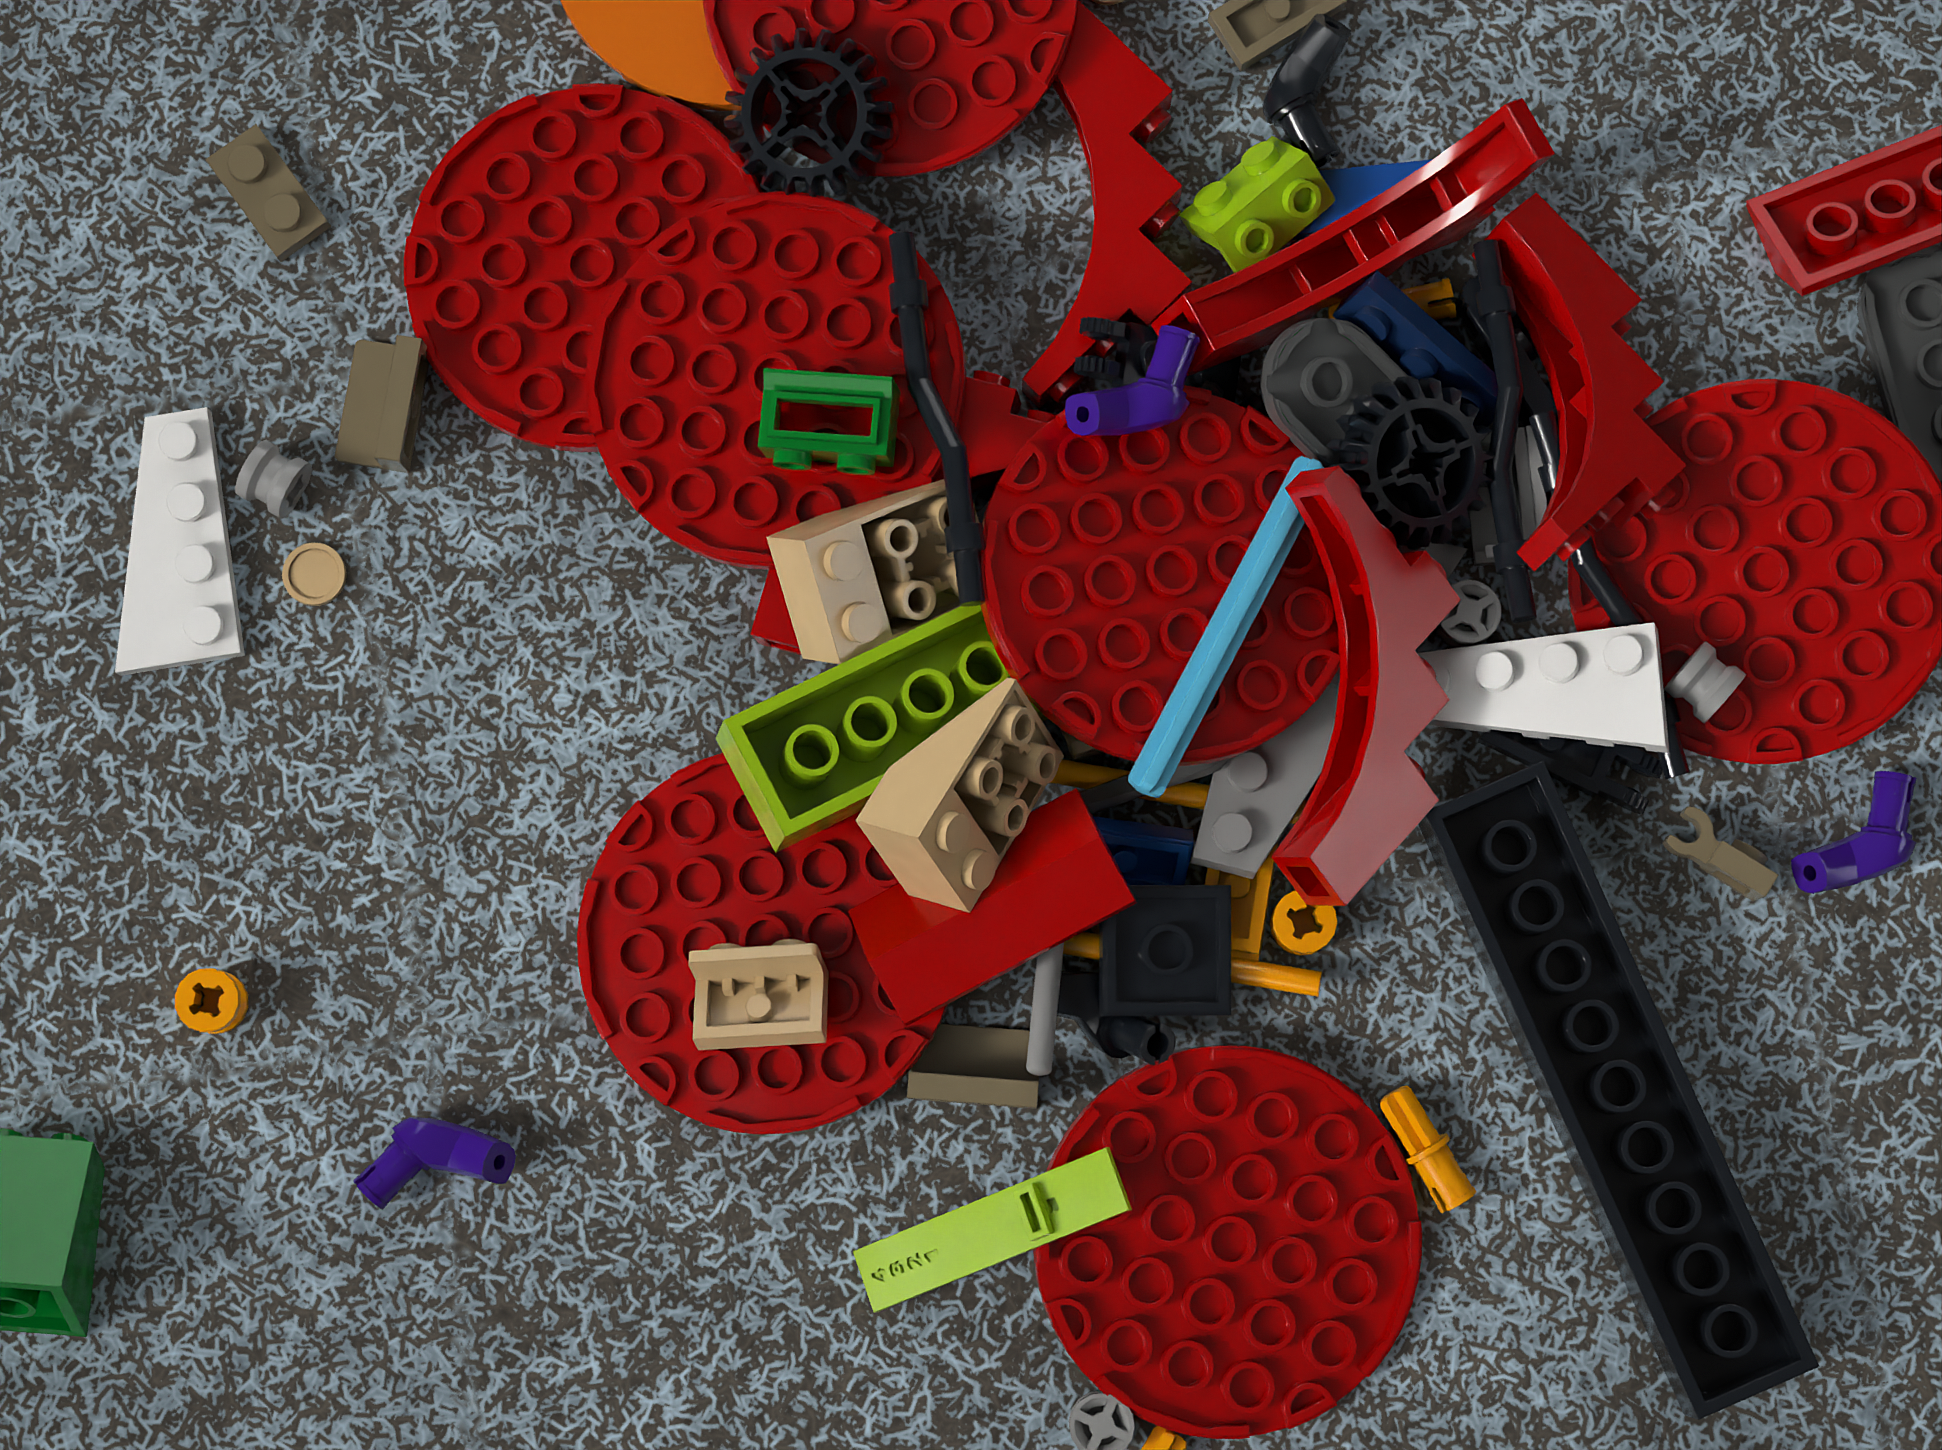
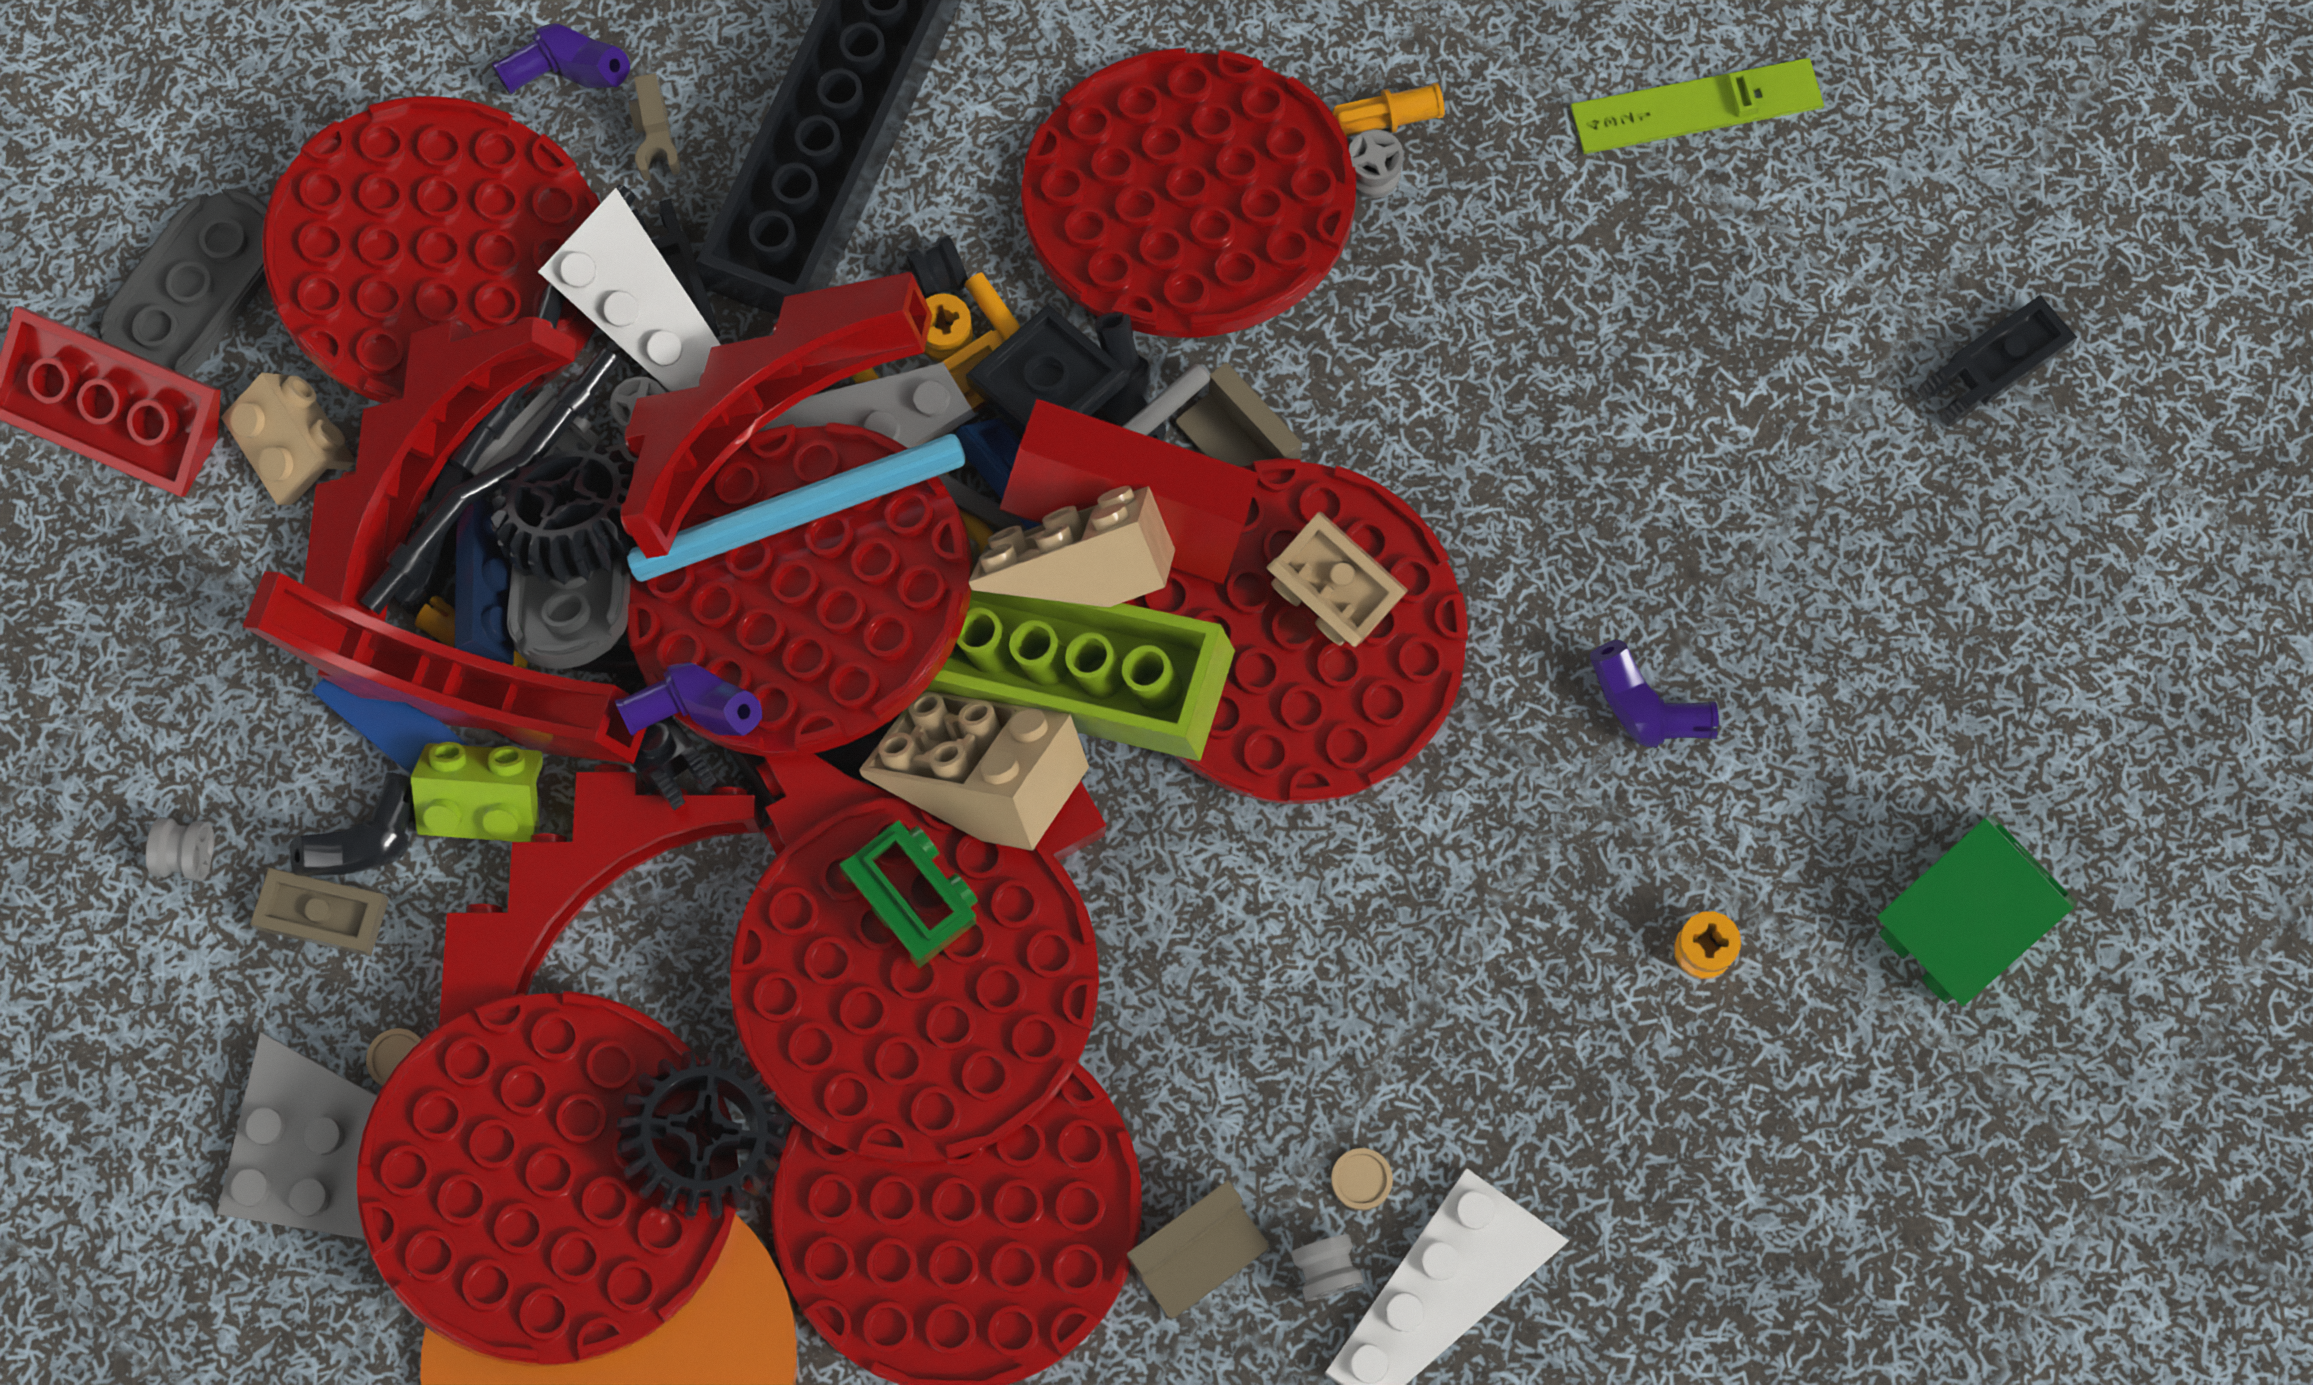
camera: 140 degrees left, 10 degrees down
lime piece [853,1147,1132,1313] -> none
black bar [888,232,985,607] -> none
light orange axle [1380,1085,1477,1213] -> none
light grey wheel [1664,641,1746,723] -> none
none -> tan bracket [221,372,355,505]
none -> black wheel [906,234,968,299]

